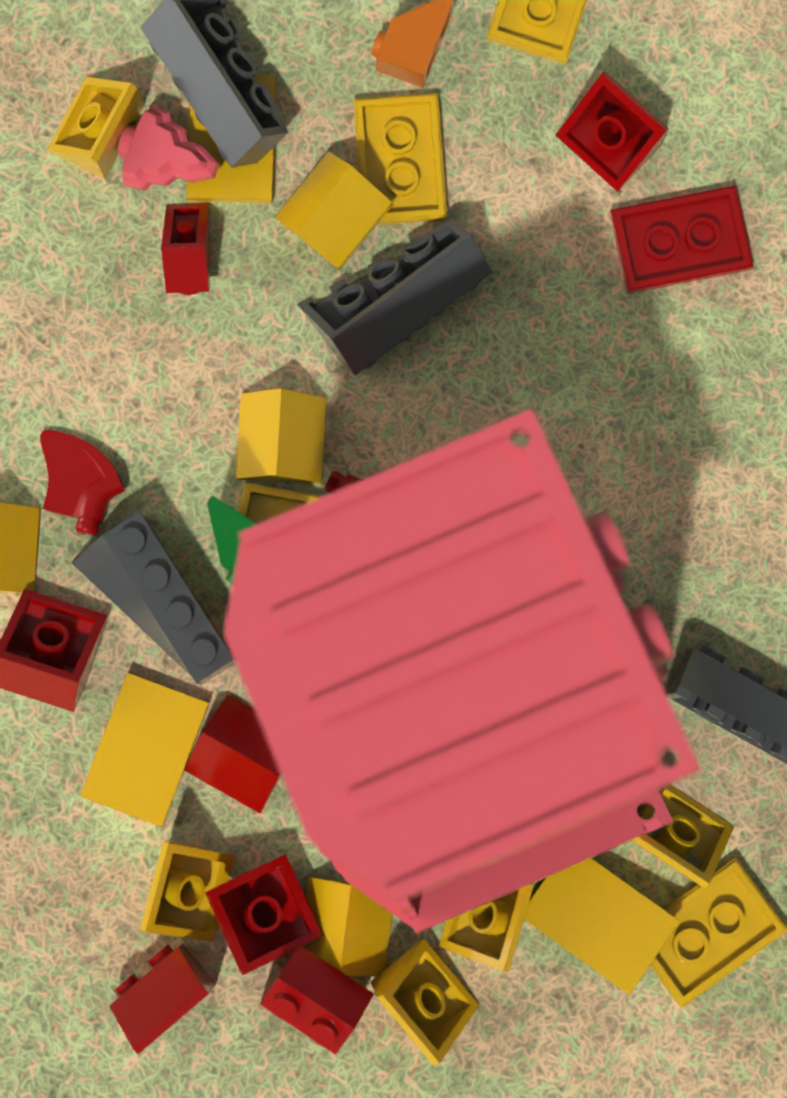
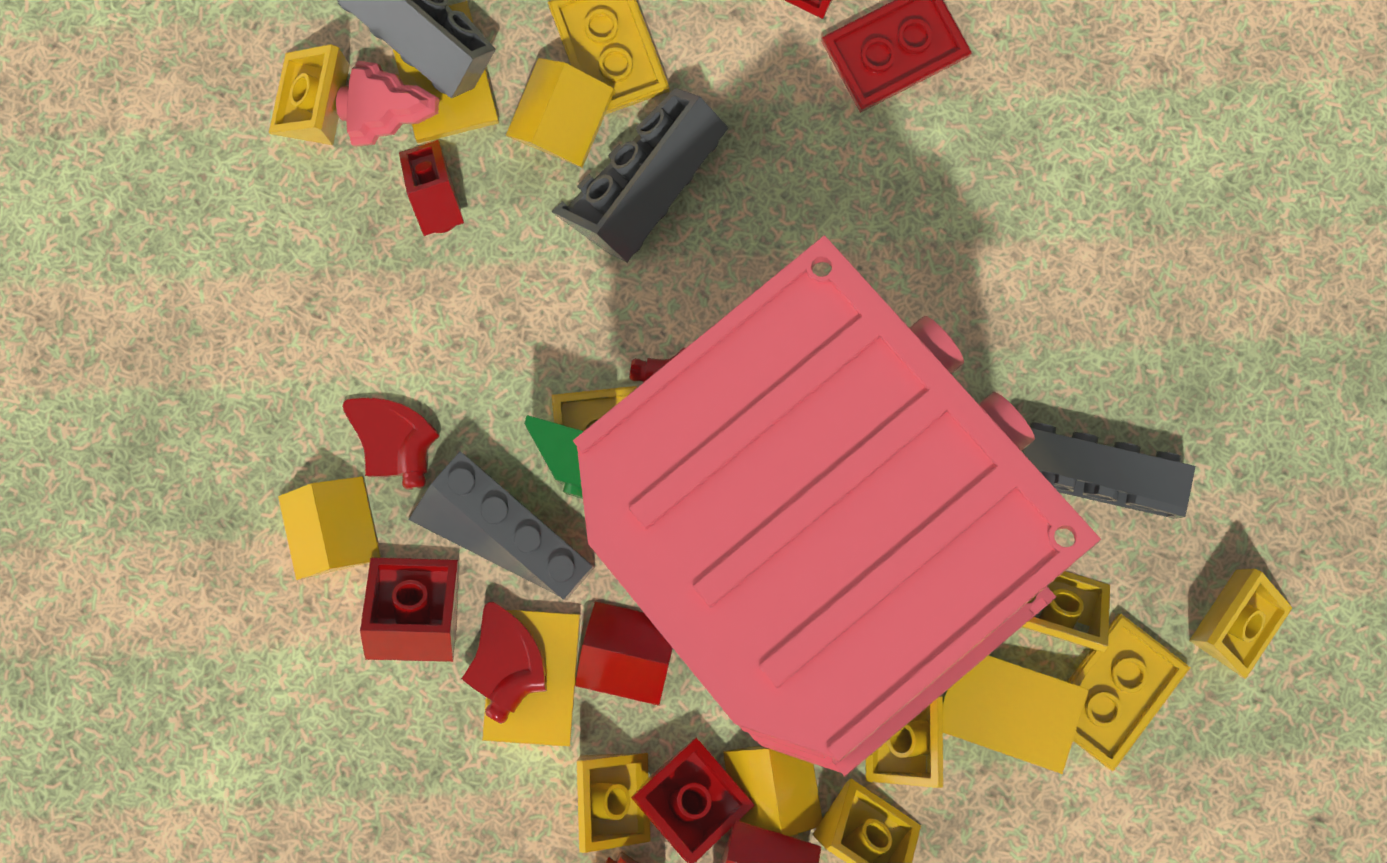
camera: 20 degrees left, 0 degrees up
yellow slope [236,388,327,484] -> none
none -> red arm [461,602,547,724]

